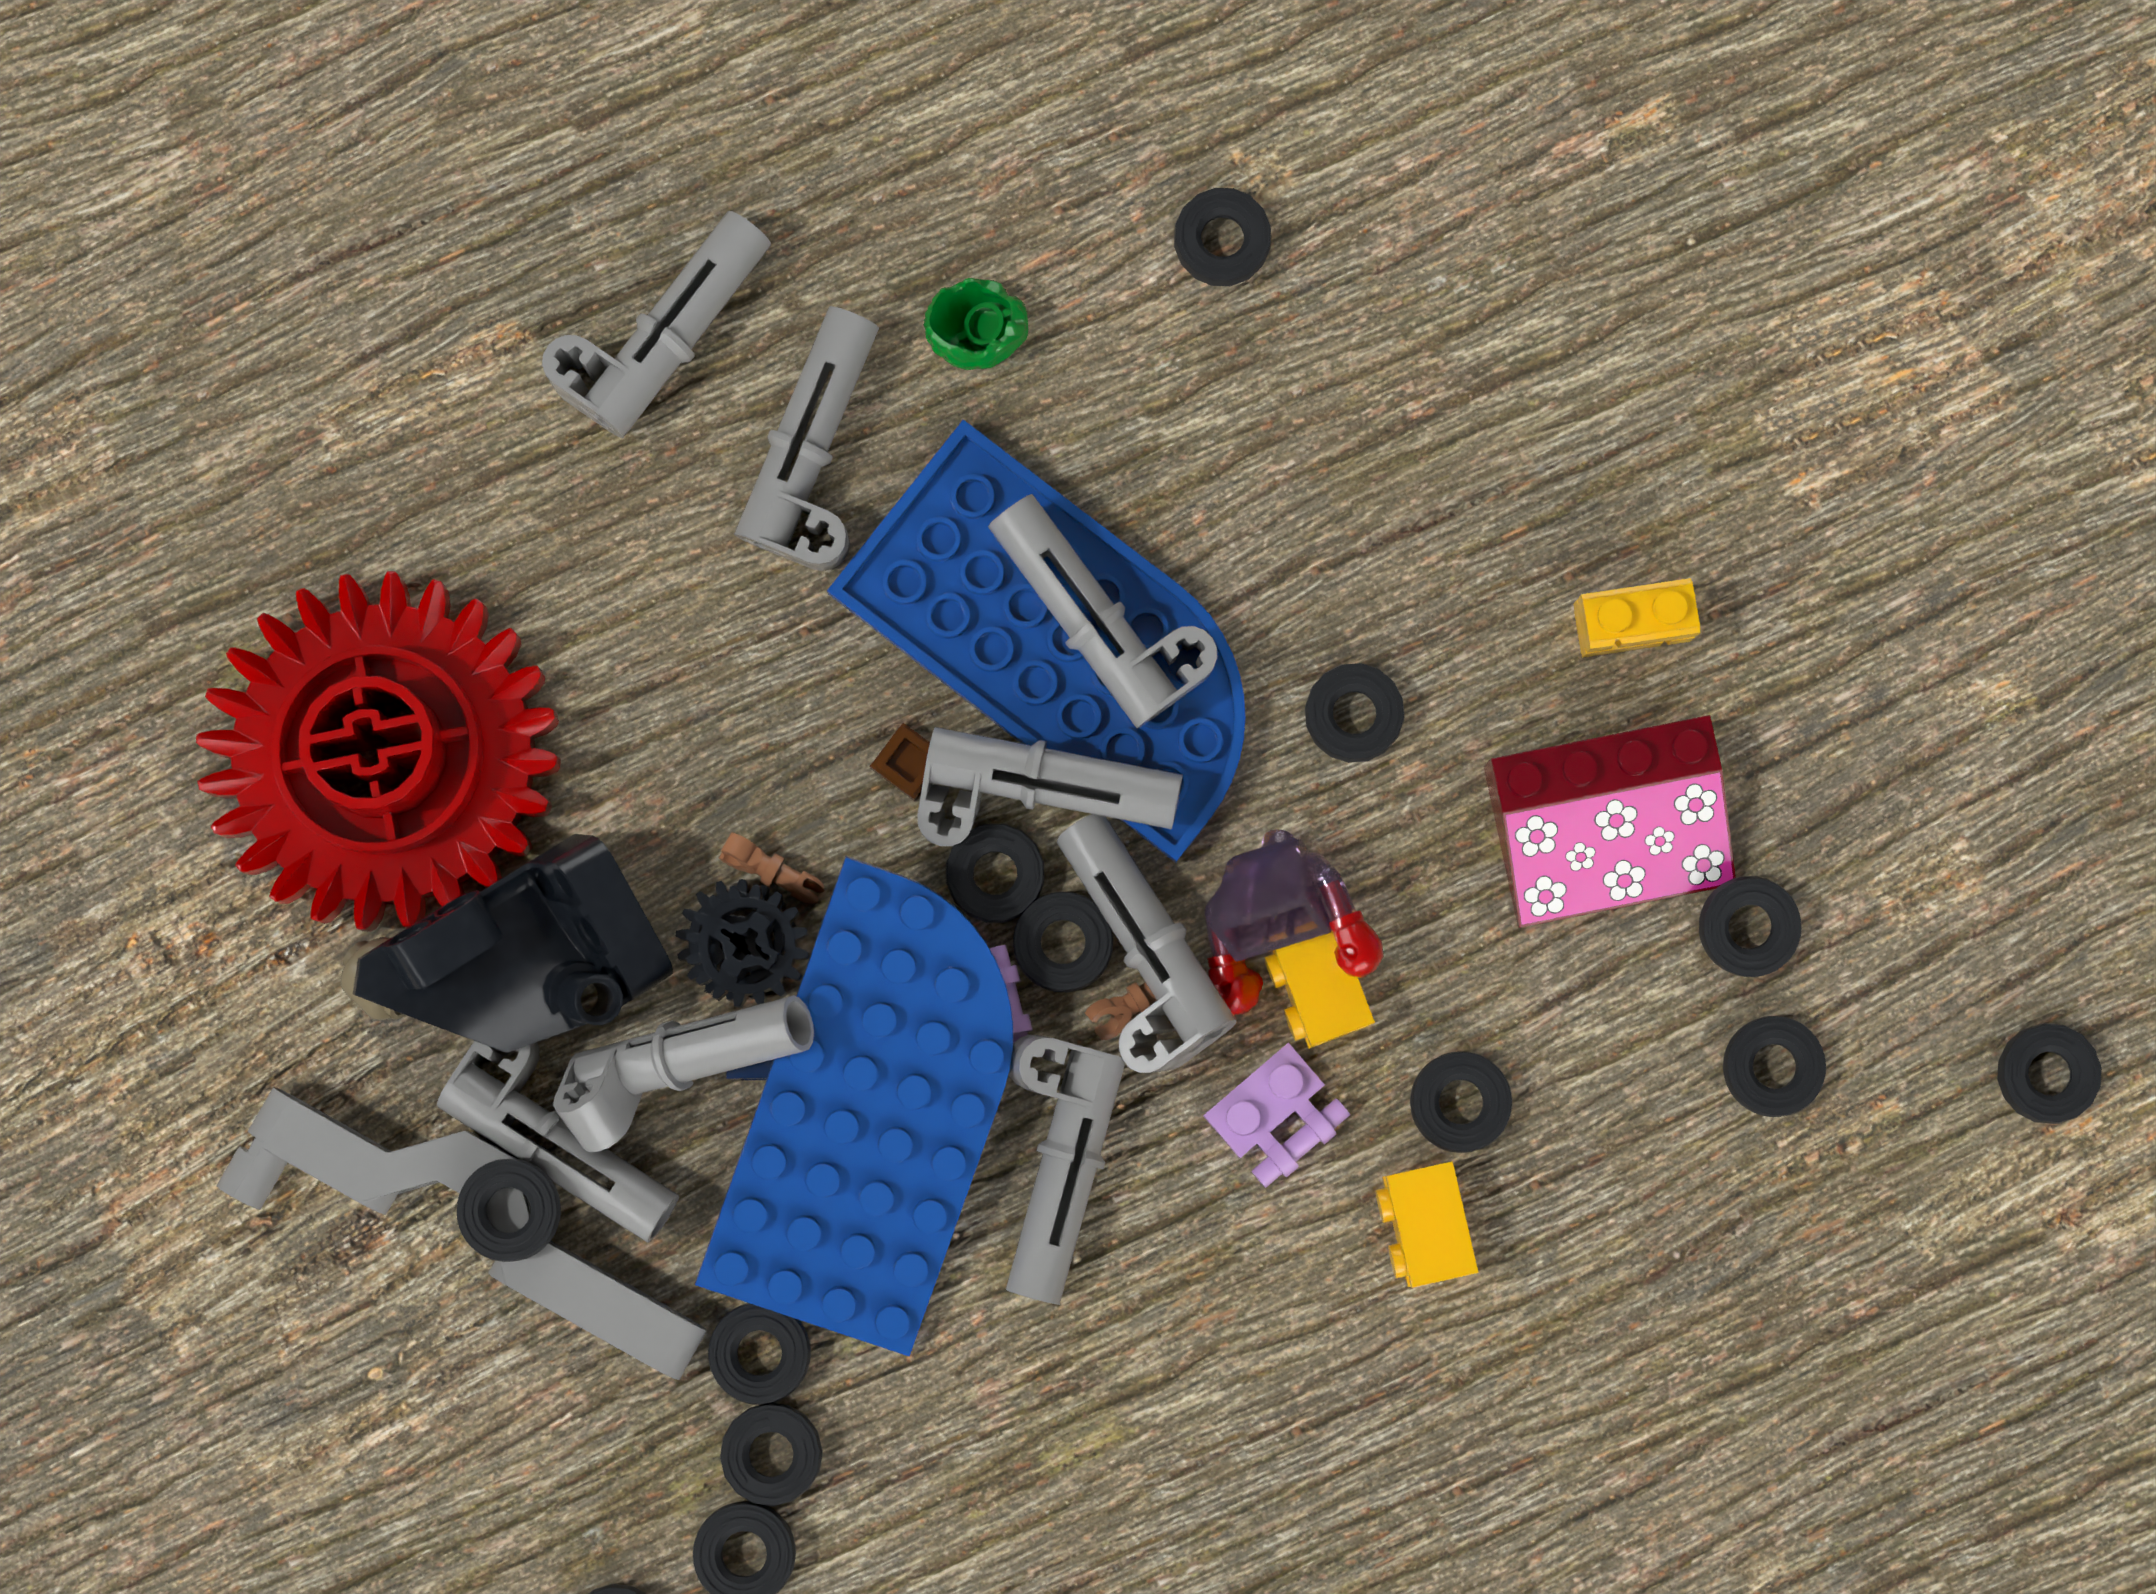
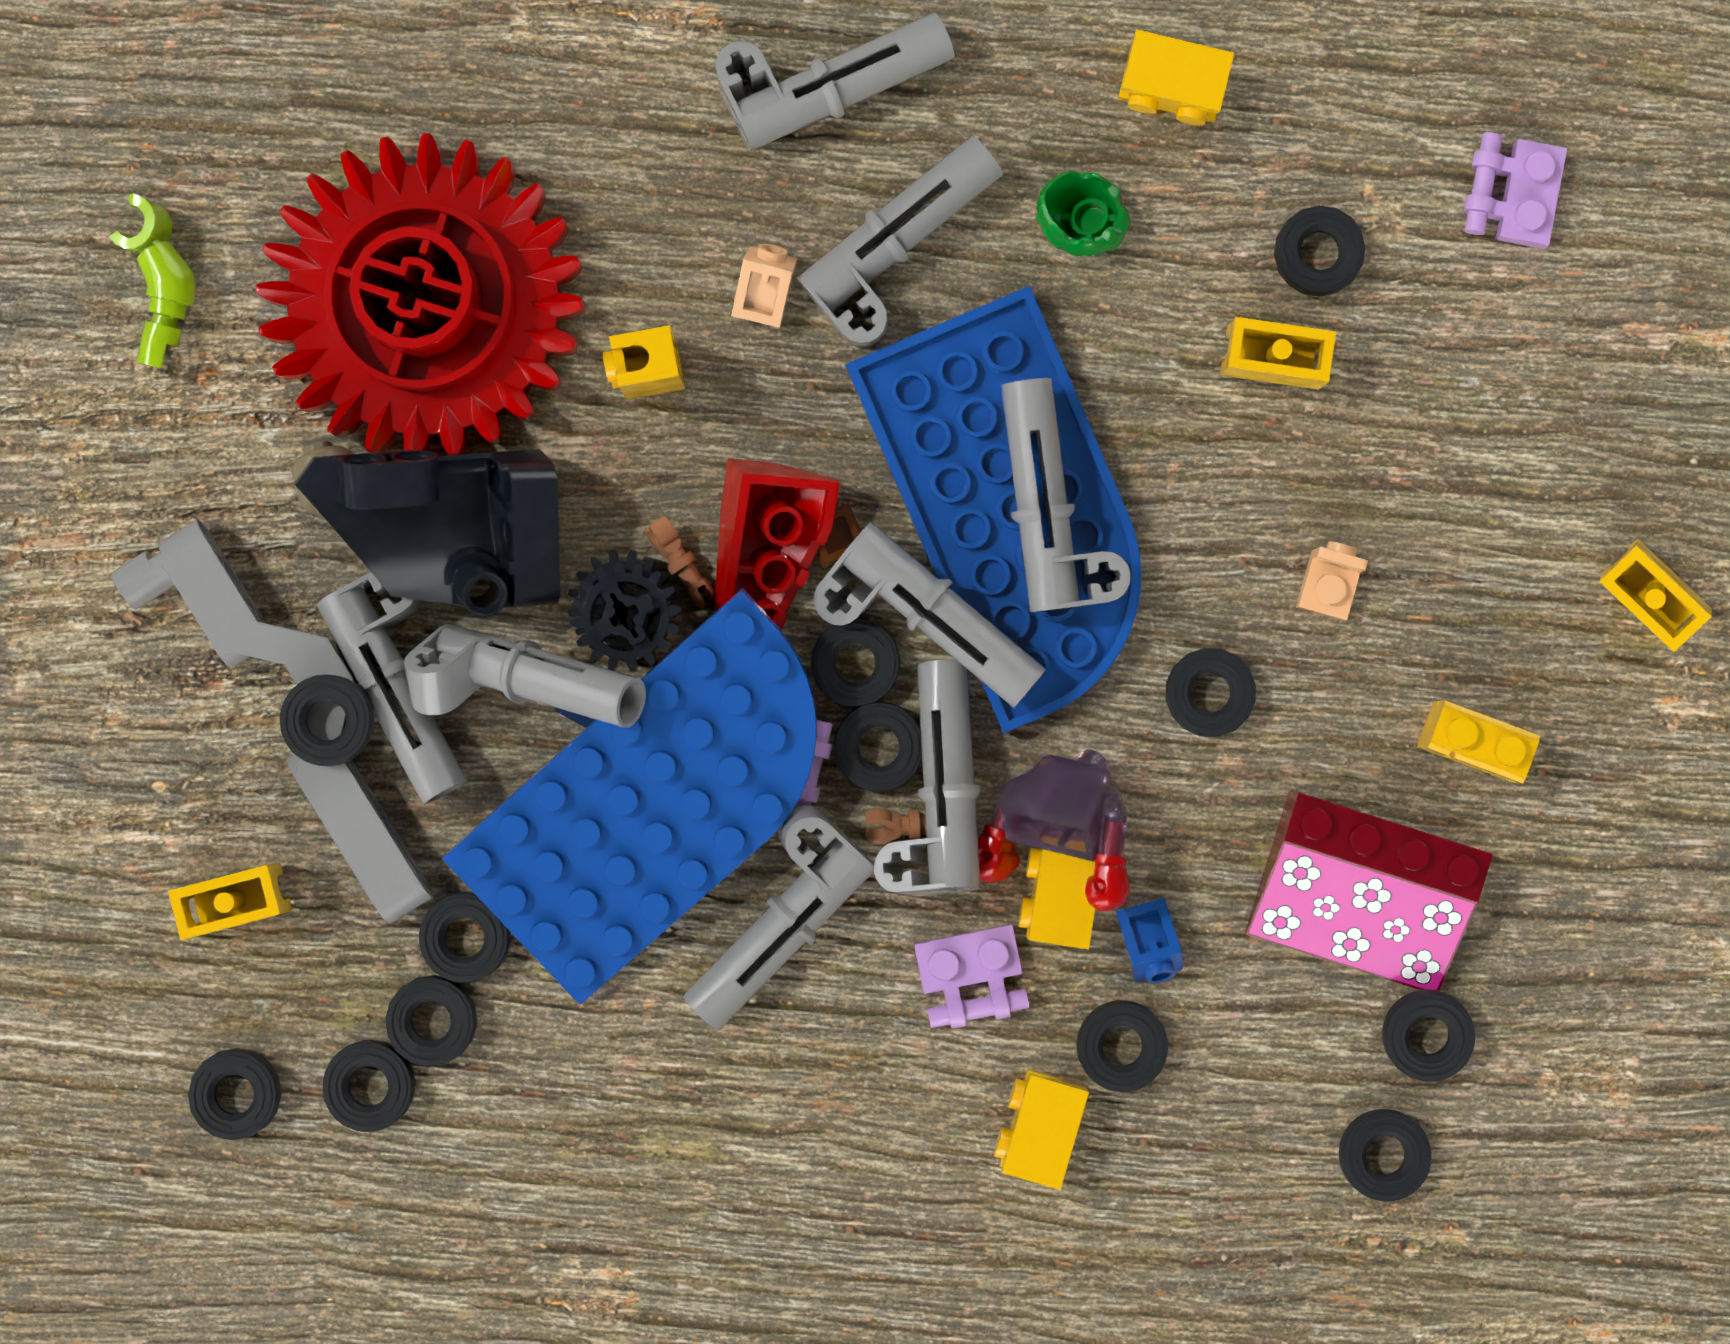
camera: 25 degrees right, 5 degrees up
black tyre [1997,1023,2102,1124] -> none
none -> lime piece [109,194,196,368]
none -> yellow brick [168,862,293,941]
none -> yellow brick [603,325,685,400]
none -> red wedge [714,458,840,630]
none -> light nougat bracket [731,244,797,328]
none -> blue bracket [1116,898,1183,984]
none -> yellow brick [1118,29,1234,126]
none -> yellow brick [1220,317,1336,390]
none -> light nougat bracket [1296,542,1368,621]
none -> lavender plate [1463,132,1567,249]
none -> yellow brick [1599,539,1712,652]

